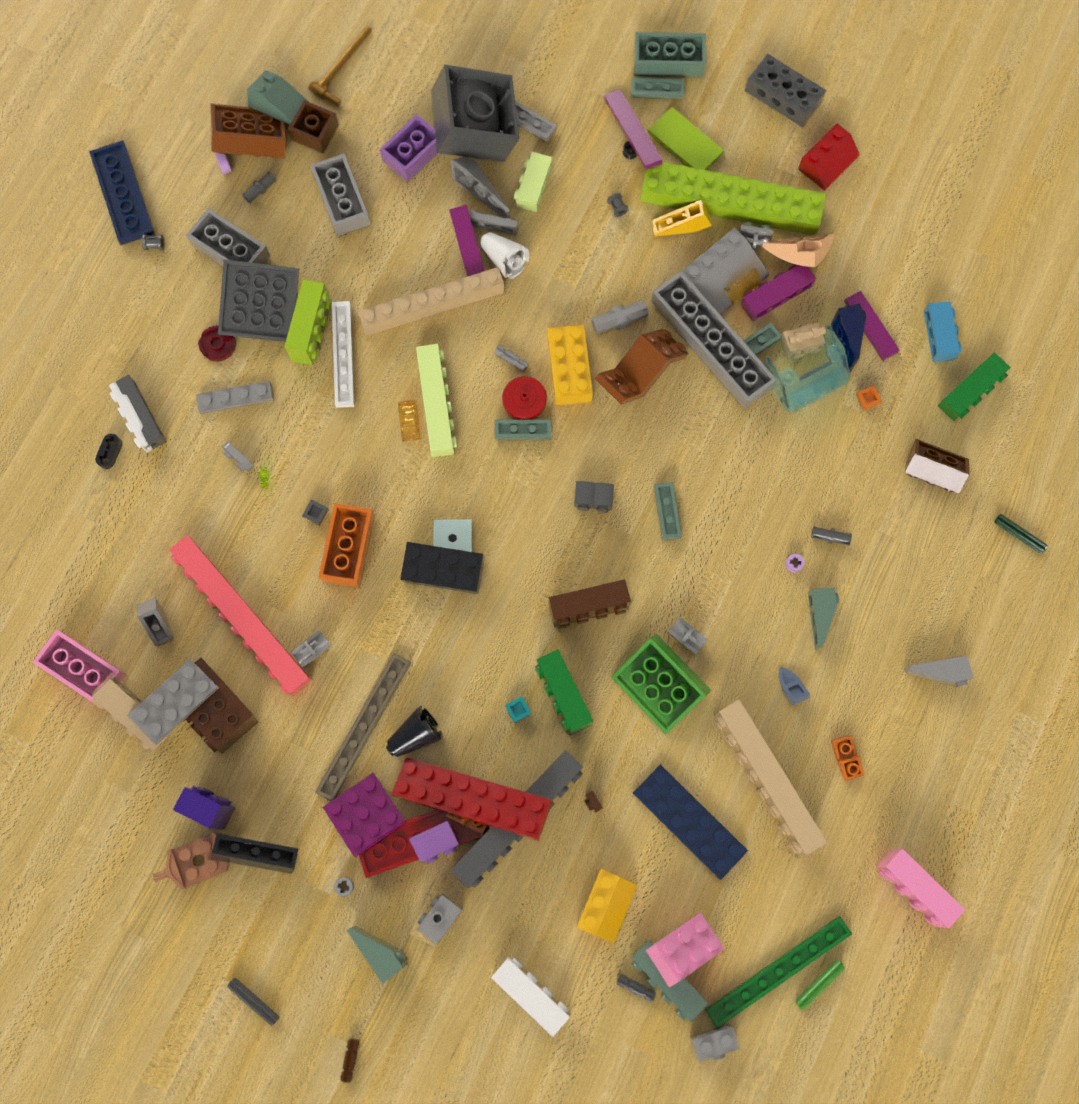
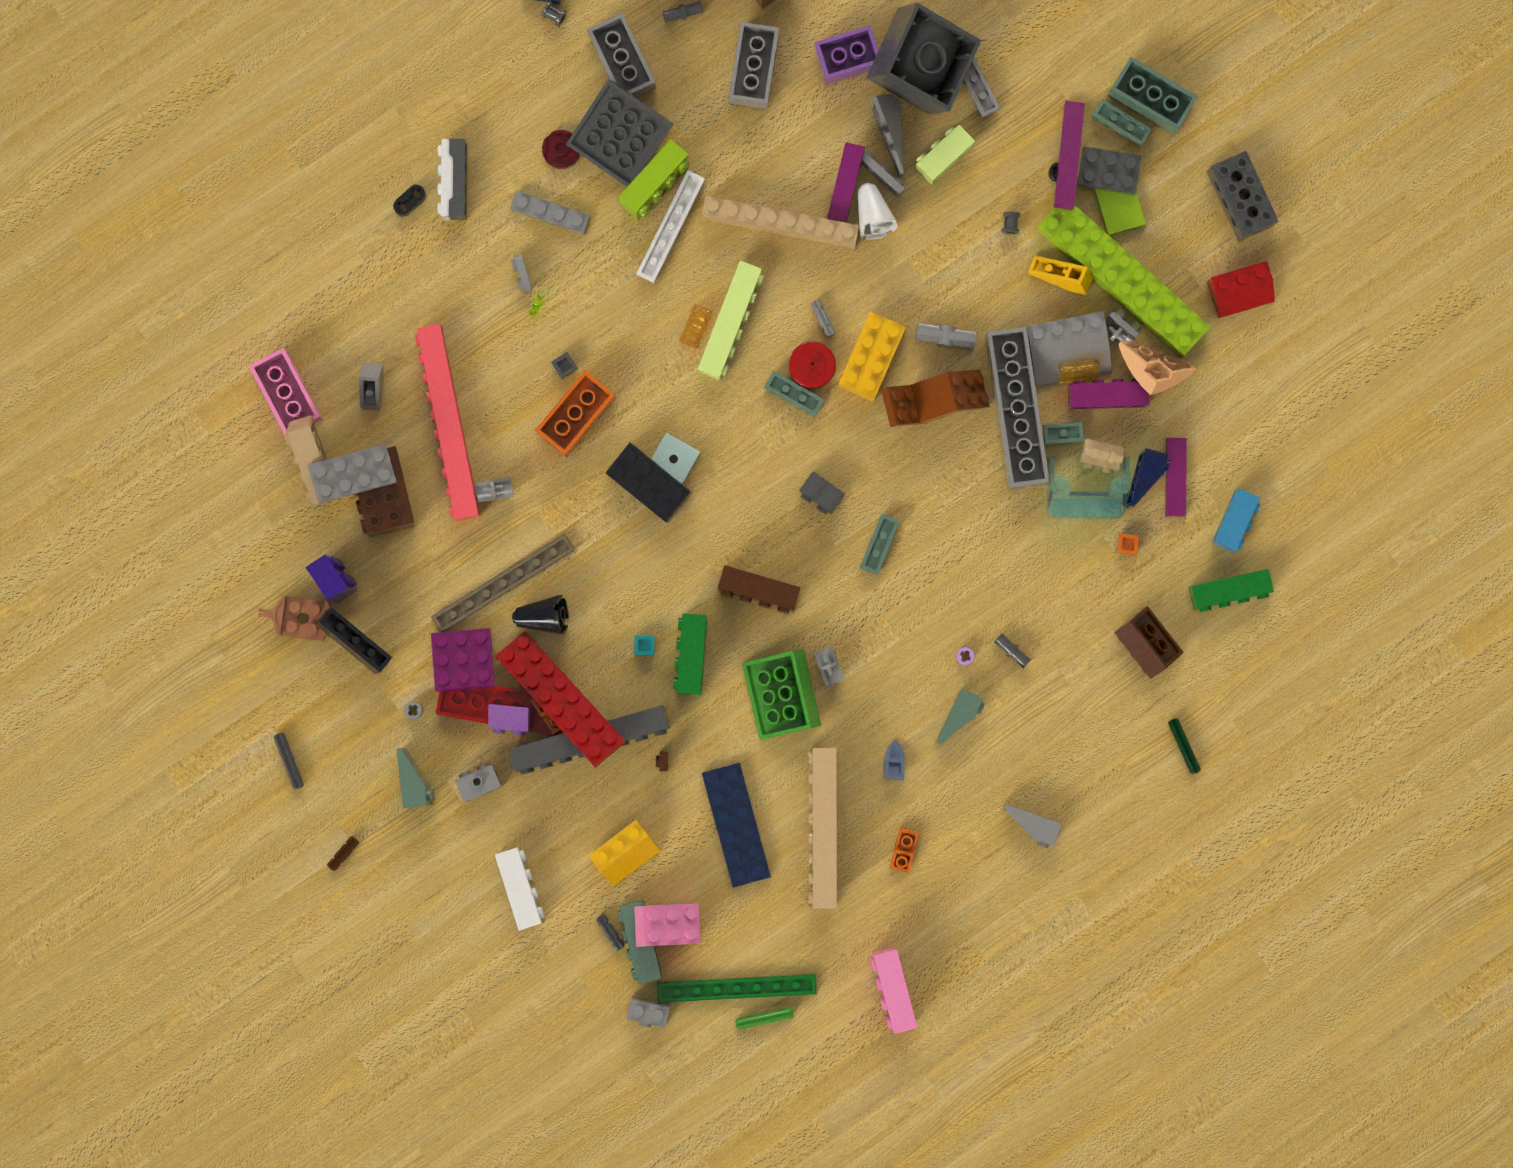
camera: 30 degrees right, 10 degrees up
none -> dark grey plate [1077,146,1141,195]

